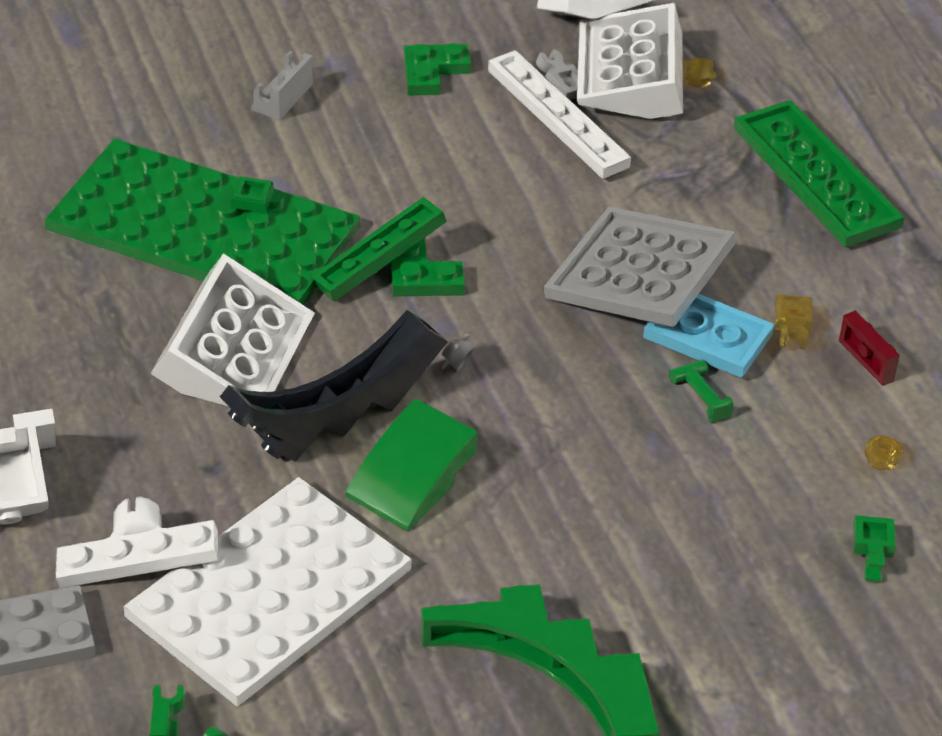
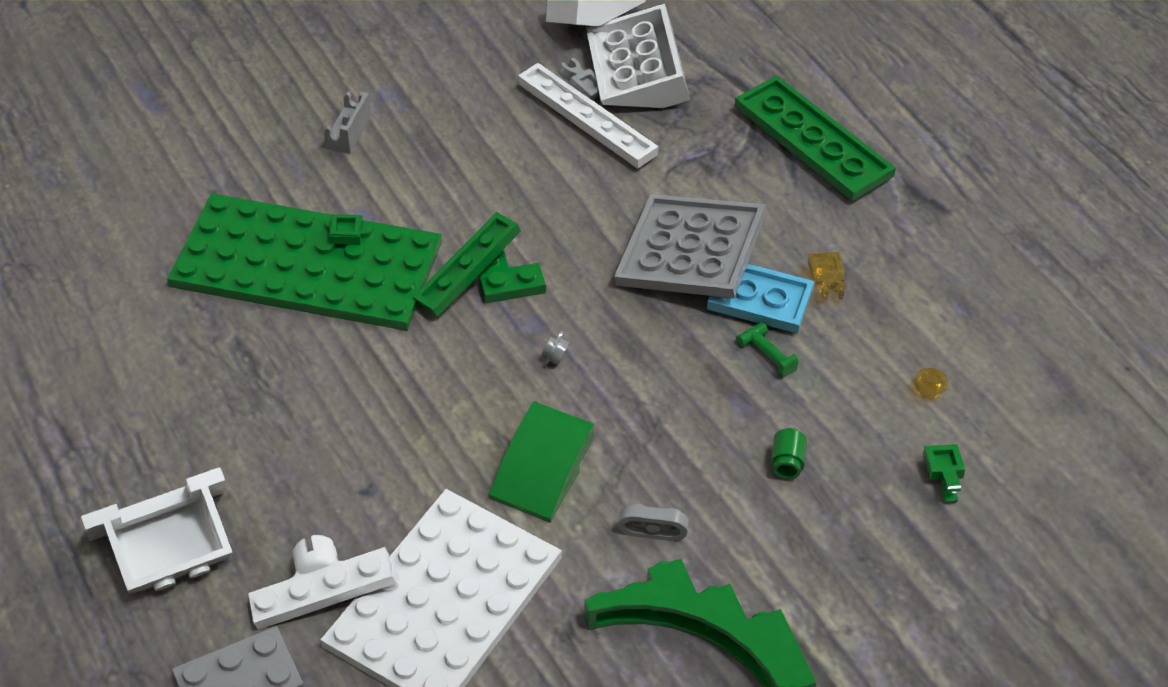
camera: 10 degrees left, 5 degrees up
white slope [150,254,315,406] -> none
black arch [219,310,448,462] -> none
green plate [403,43,471,96] -> none
clear yellow plate [682,58,717,87] -> none
dark red plate [839,310,900,386] -> none
none -> light grey plate [618,504,689,541]
none -> green brick [771,428,807,479]

